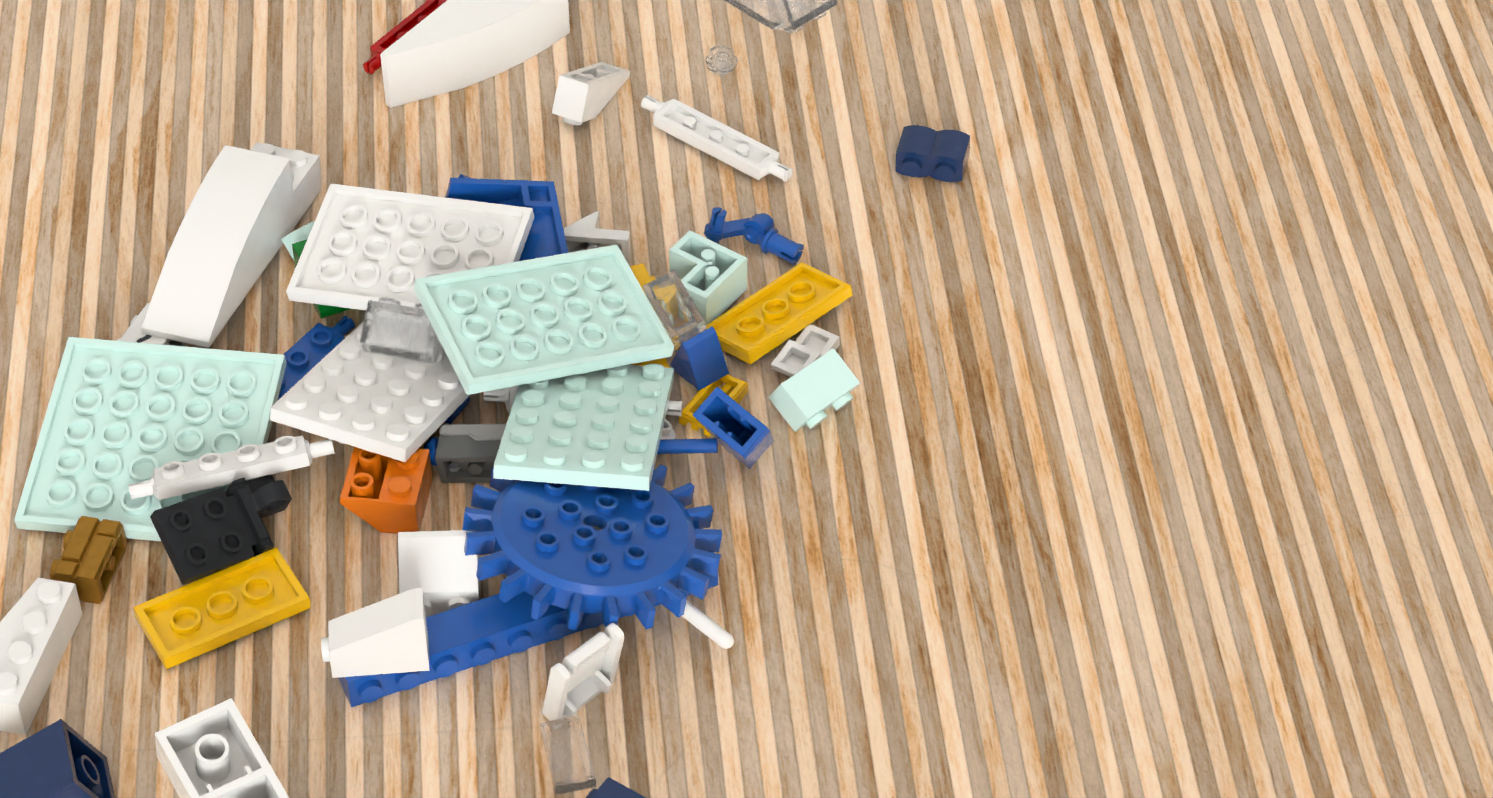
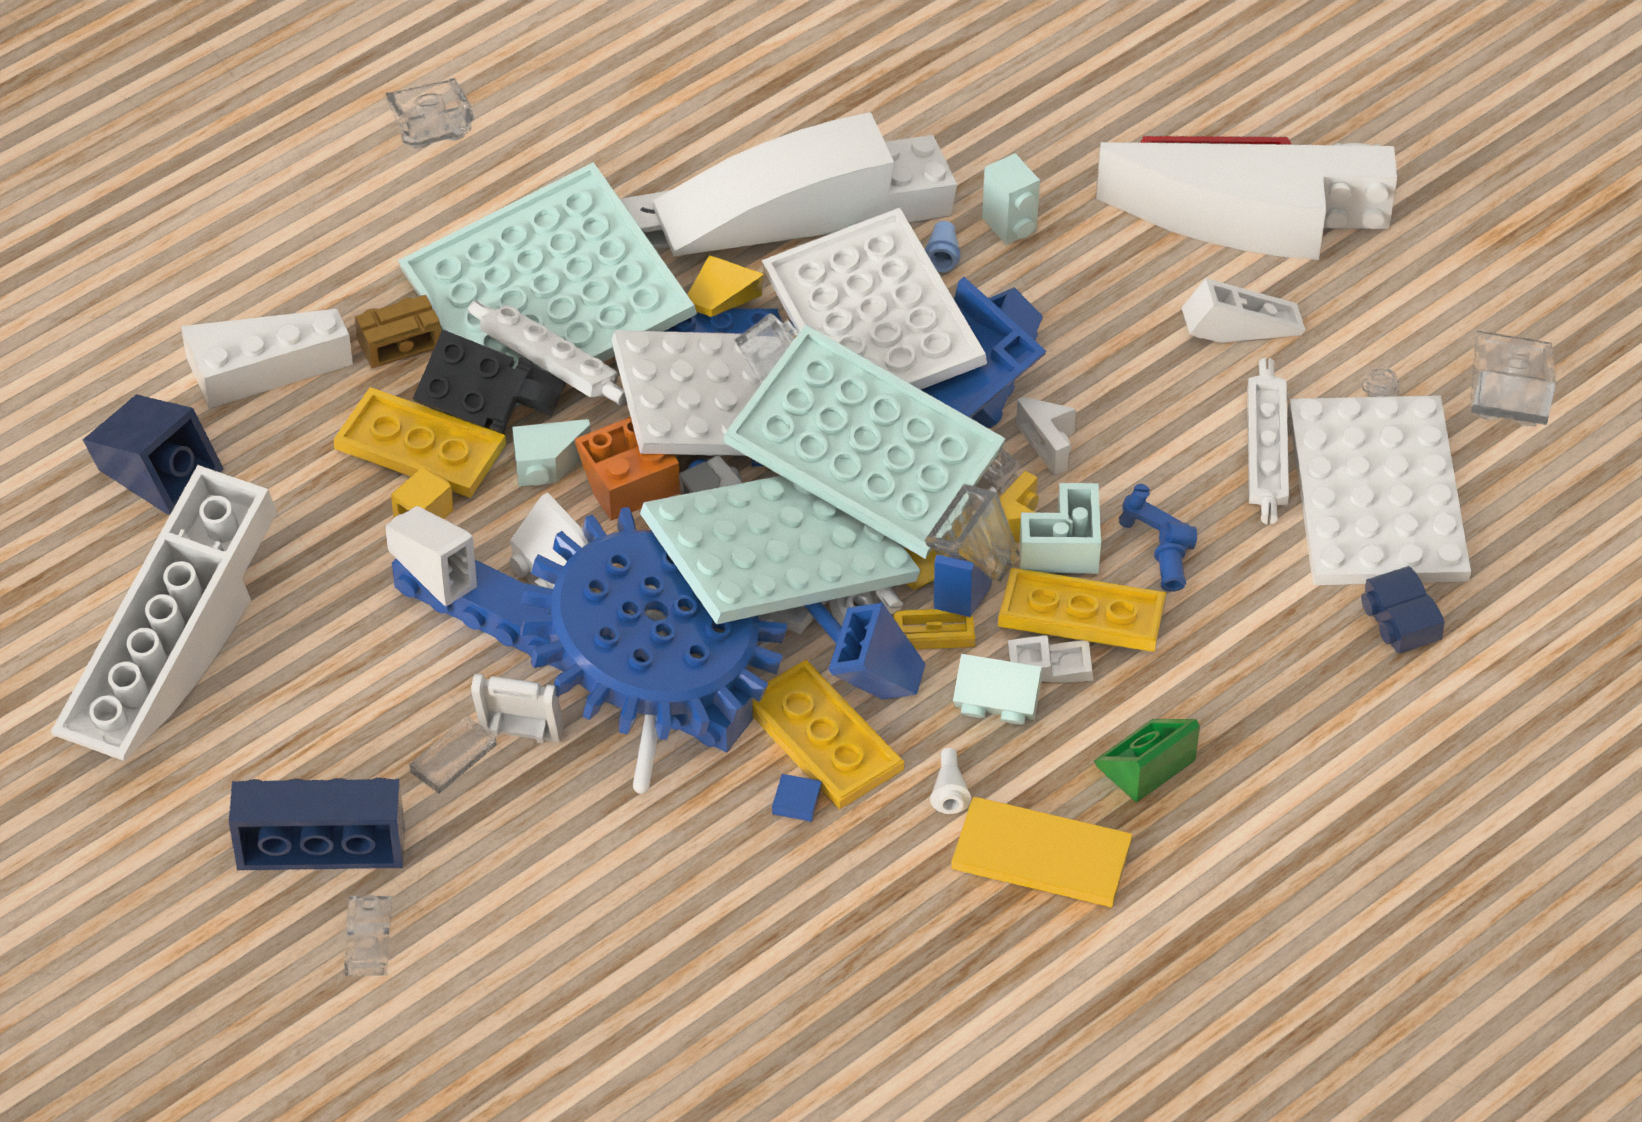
camera: 55 degrees right, 5 degrees up
none -> yellow brick [391,467,454,519]
none -> light aqua slope [512,419,590,487]
none -> yellow slope [687,255,764,317]
none -> yellow tile [753,659,904,810]
none -> blue tile [772,774,821,822]
none -> white cone [930,748,971,814]
none -> yellow tile [951,796,1132,907]
none -> light aqua brick [982,153,1040,245]
none -> green slope [1094,719,1200,803]
none -> white plate [1288,396,1471,585]

